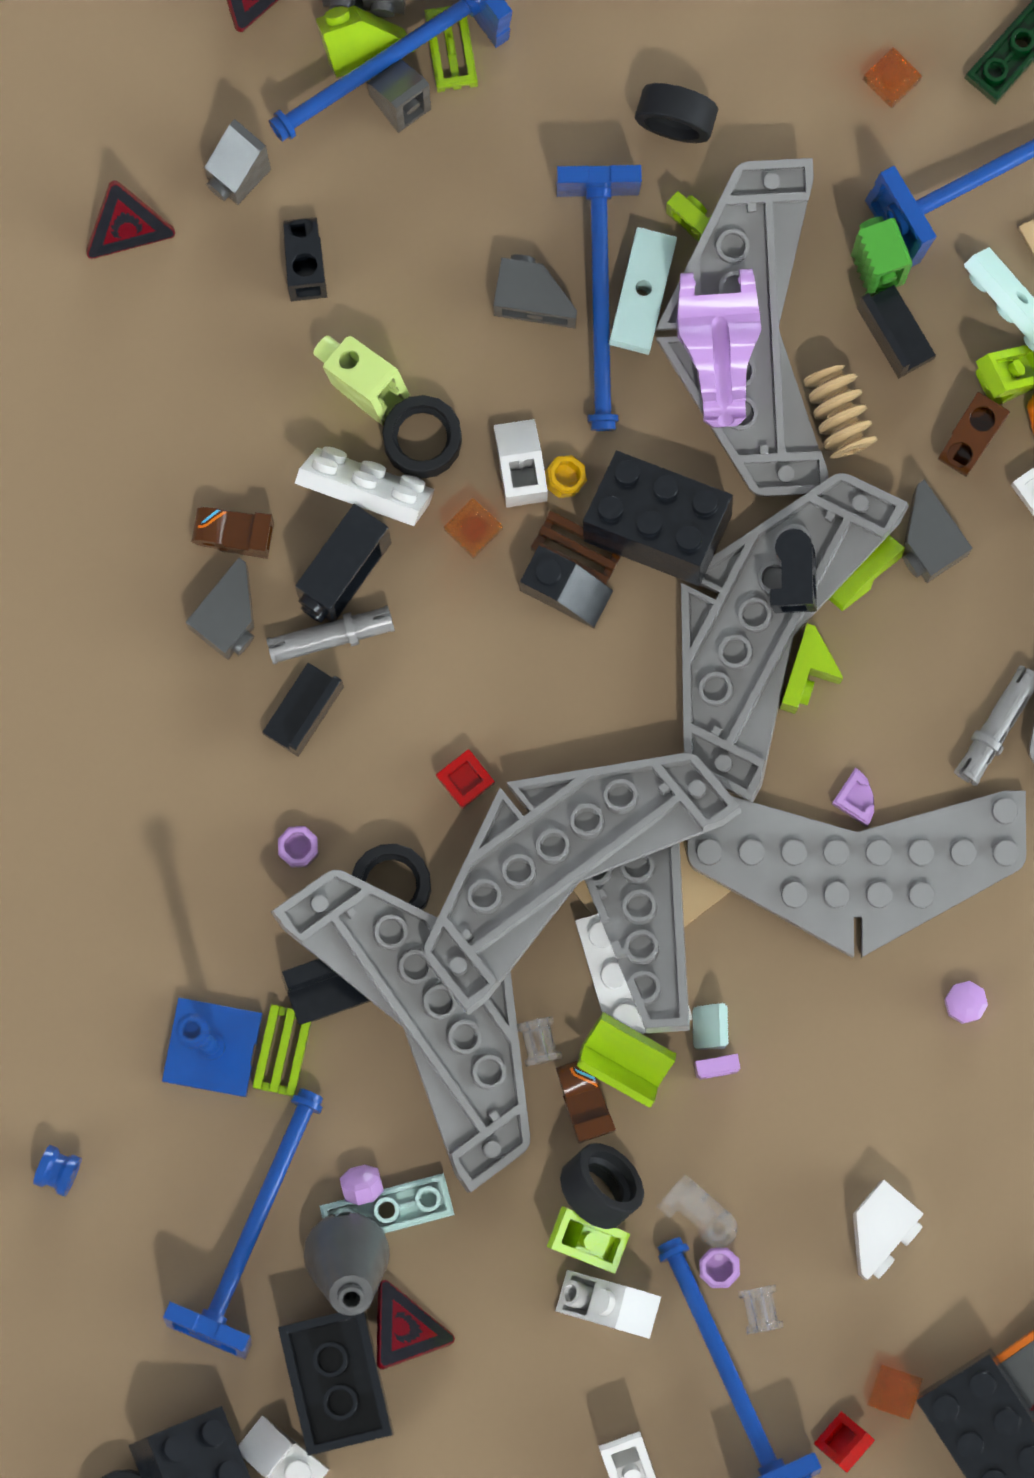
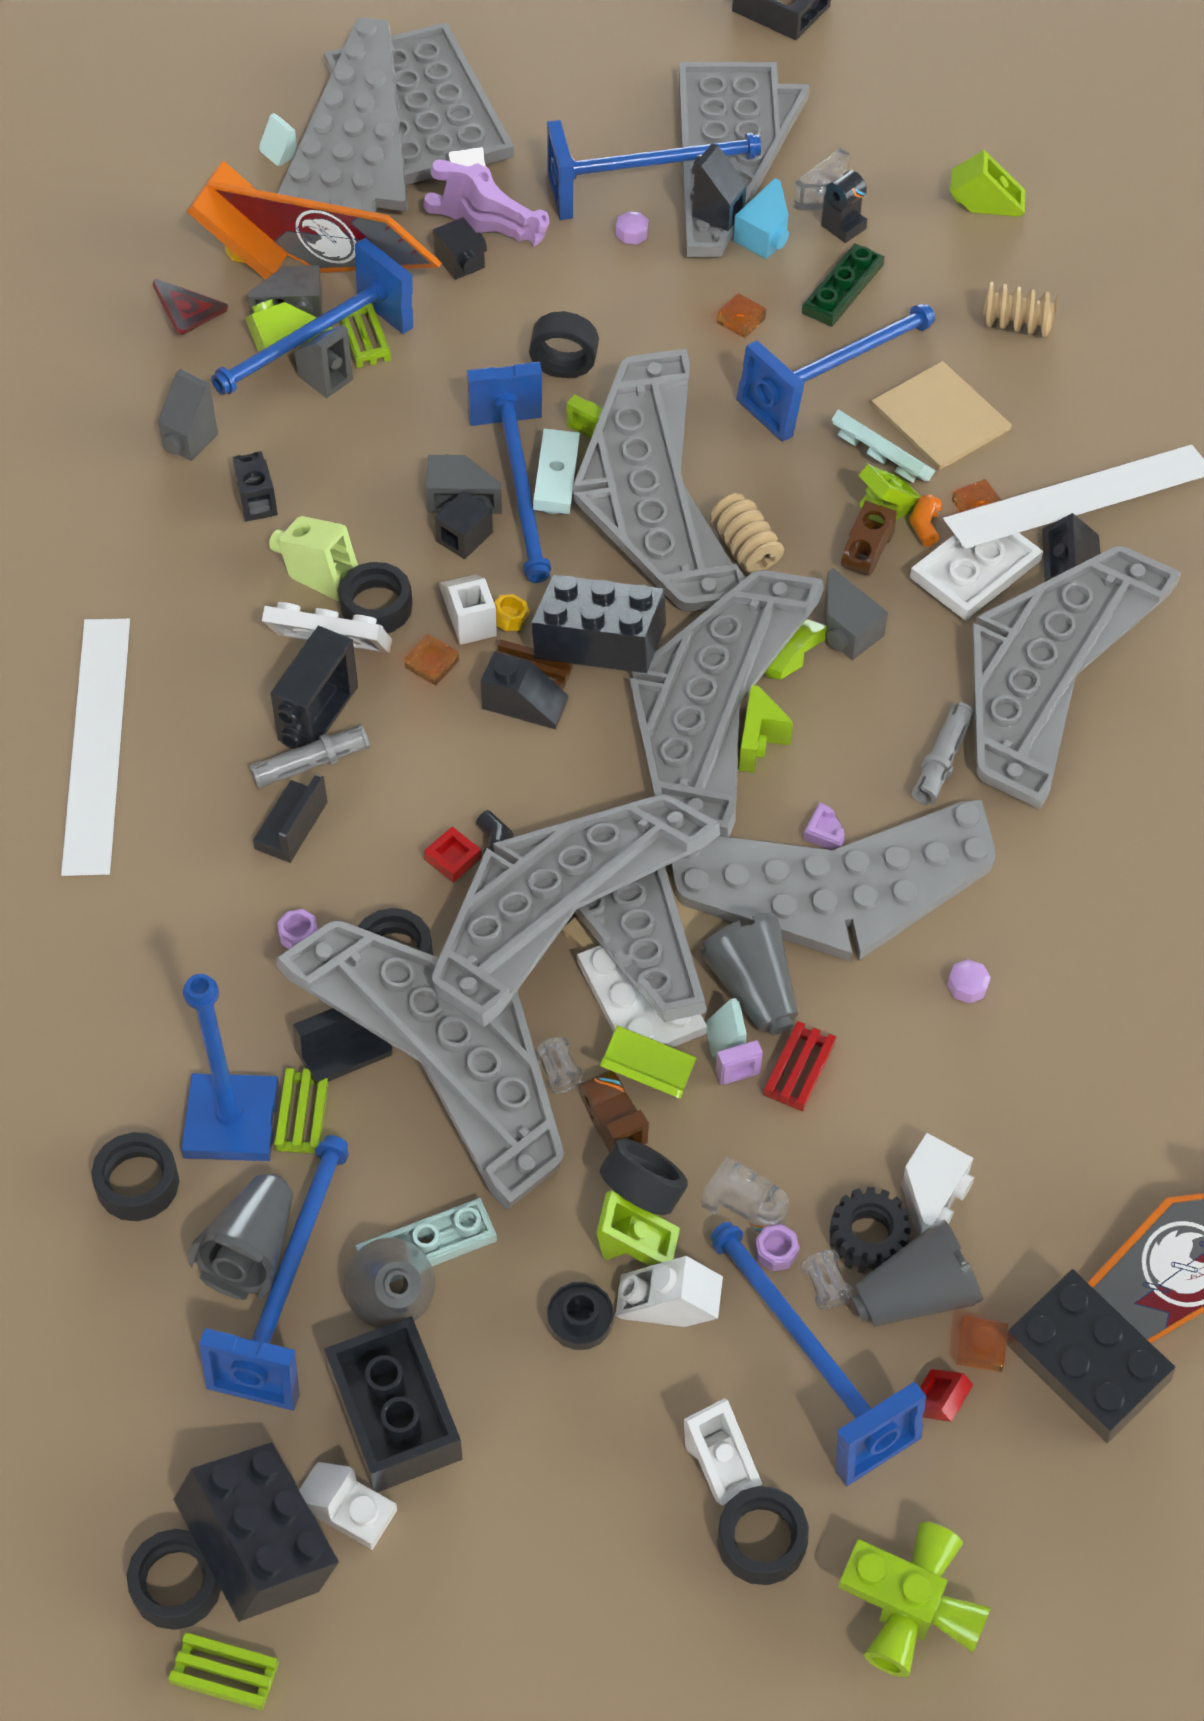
camera: 10 degrees left, 25 degrees down
blue wheel [33,1145,82,1197] -> none
black piece [86,180,175,259] -> none
dark grey slope [186,557,254,660] -> none
reddish brown leg [191,507,274,559] -> none
lavender tile [340,1164,384,1205] -> none
black piece [376,1280,455,1370] -> none
lavender animal [677,269,762,428] -> none
black leg [770,529,817,613] -> none
bright green brick [850,216,913,296] -> none
black panel [857,285,936,379] -> none
none -> white sticker [61,618,130,876]
none -> black tyre [91,1132,180,1222]
none -> dark grey cone [188,1174,293,1300]
none -> black brick [434,491,493,559]
none -> black arm [476,810,514,853]
none -> black plate [547,1282,614,1350]
none -> dark grey cone [700,913,798,1036]
none -> red tile [763,1021,837,1112]
none -> black tyre [829,1187,911,1274]
none -> dark grey cone [851,1219,983,1327]

